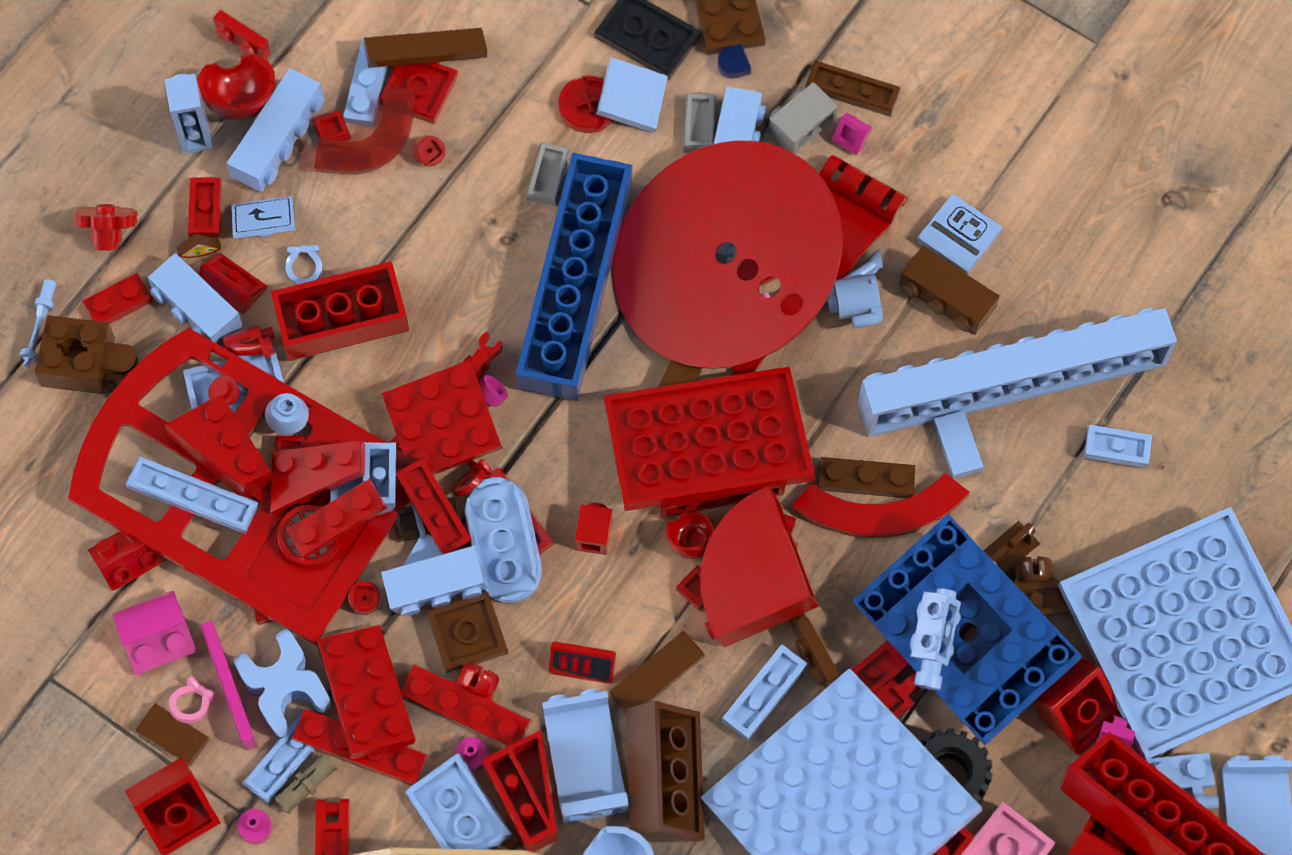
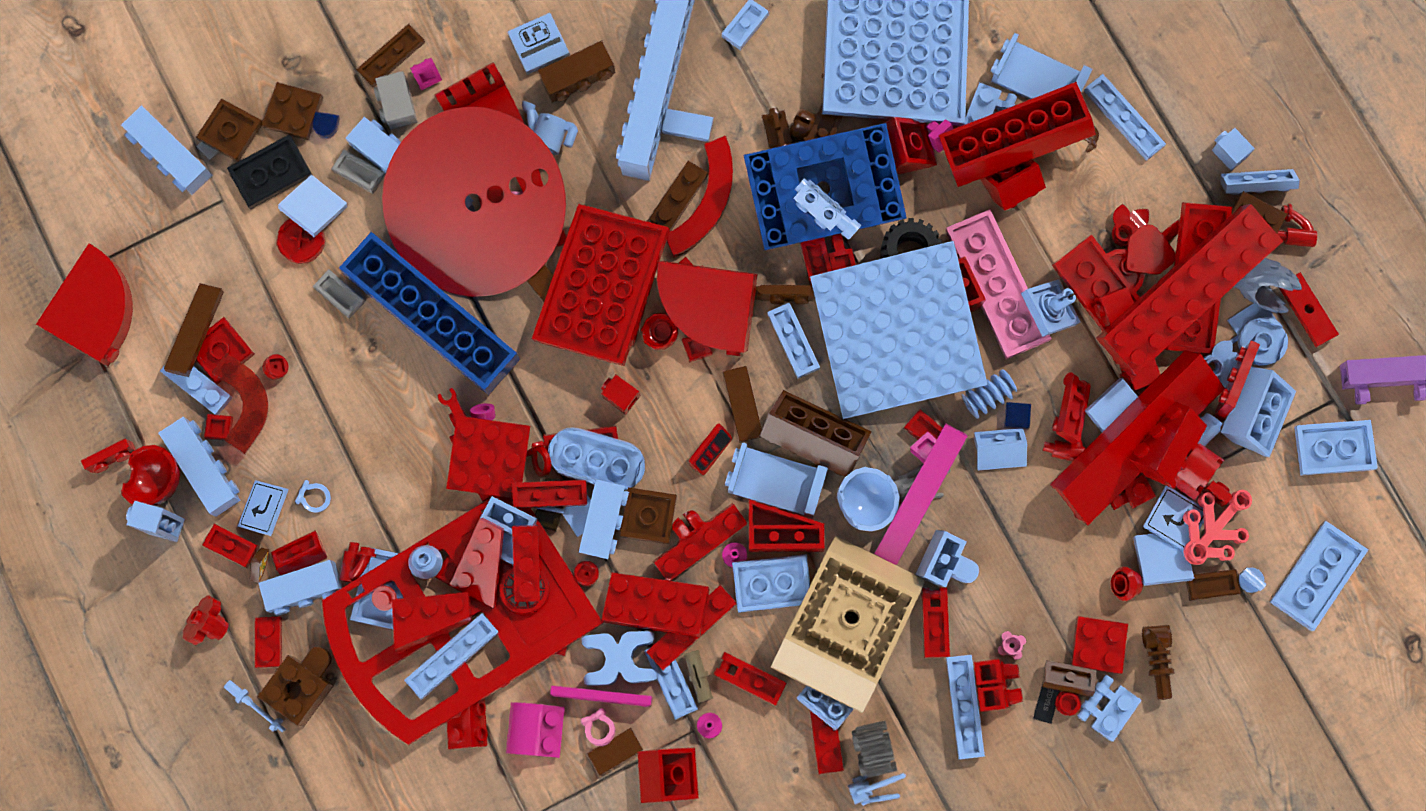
camera: 55 degrees left, 10 degrees up
red brick [270,261,409,361] -> none

